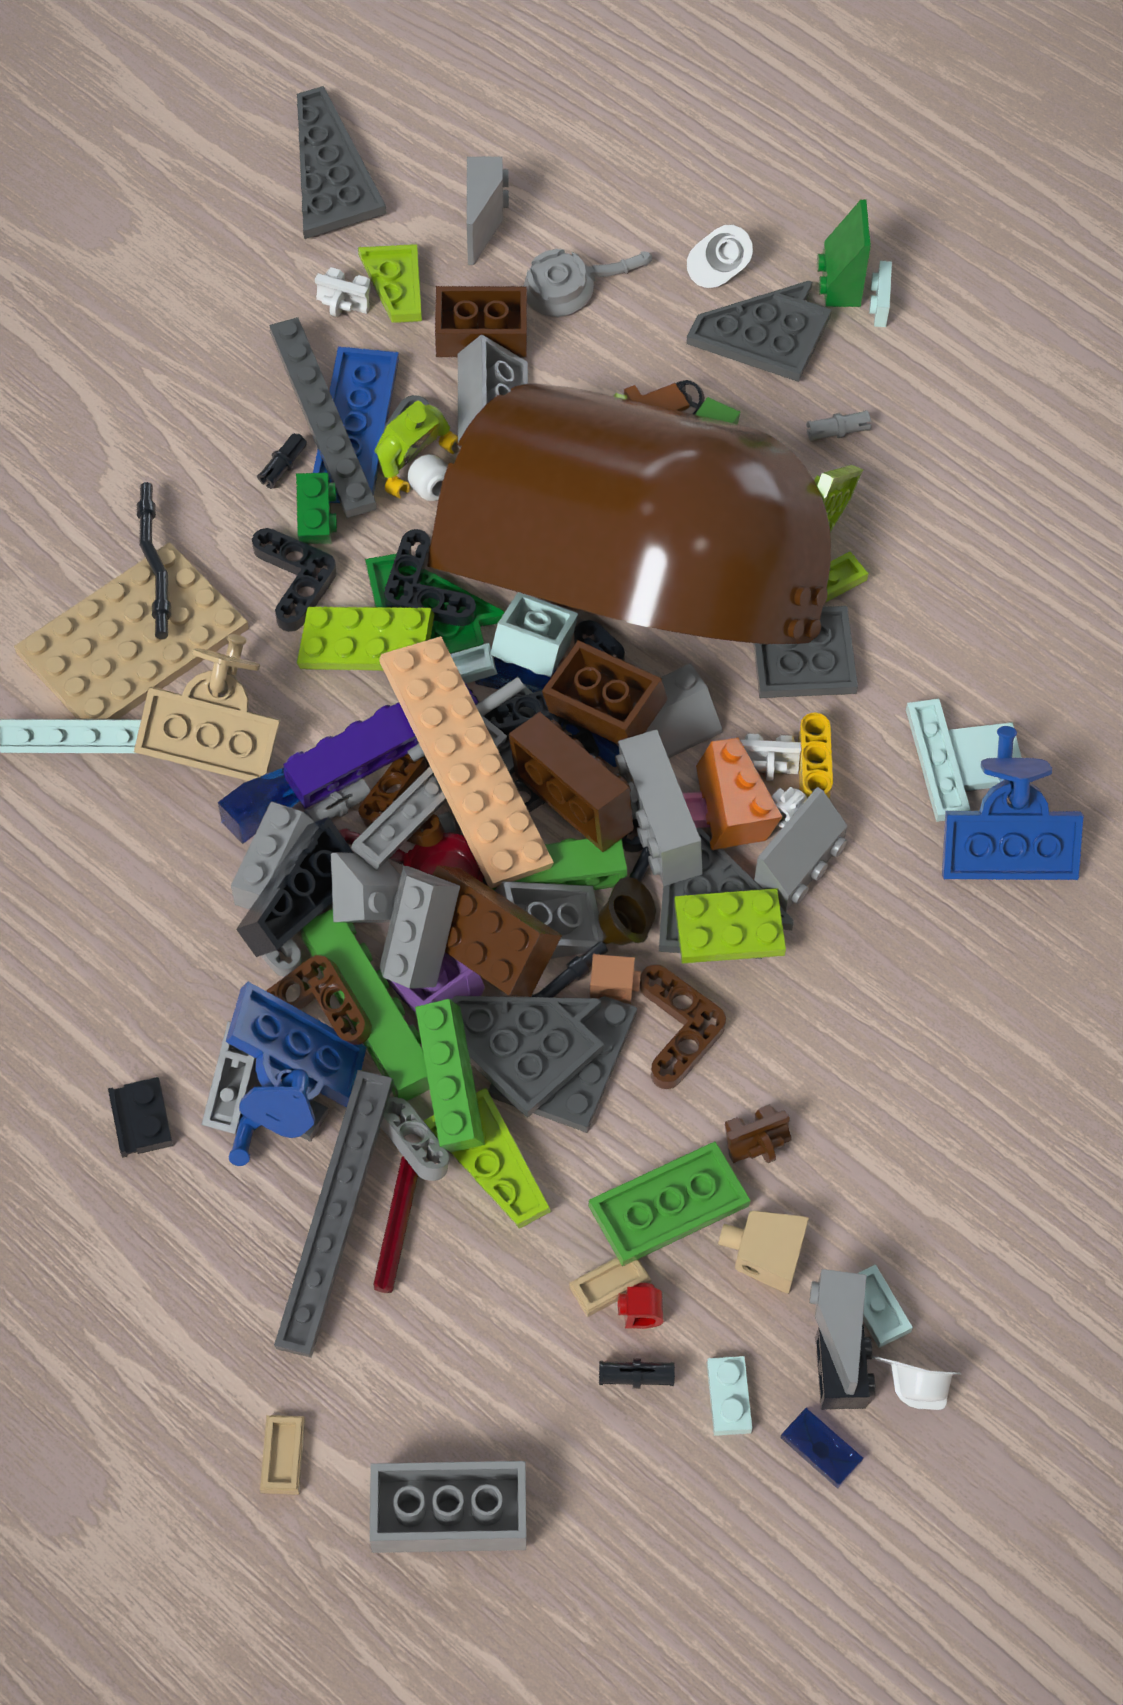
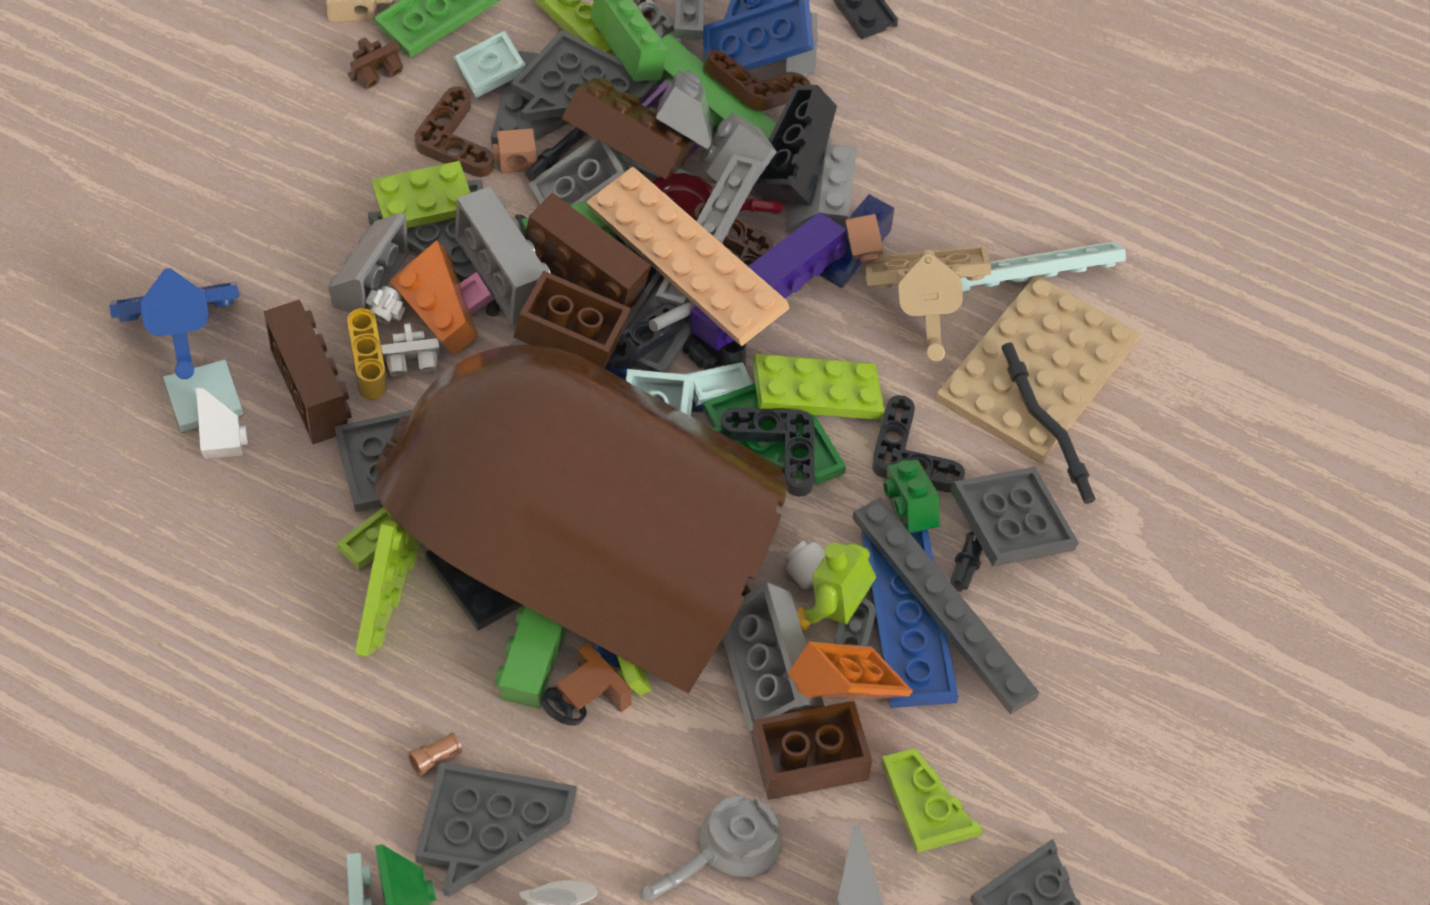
camera: 165 degrees right, 5 degrees down
white hips [315,267,371,317] -> none
dark brown piece [598,877,656,946] -> none
light grey pin [806,410,871,441] -> none
light aqua plate [906,699,971,822] -> none
none -> white slope [196,388,248,459]
none -> reddish brown brick [263,299,352,444]
none -> nougat pin [408,732,462,777]
none -> light aqua tile [454,31,526,98]
none -> orange slope [787,642,913,700]
none -> nougat brick [845,214,883,264]
none -> dark grey plate [950,467,1079,566]

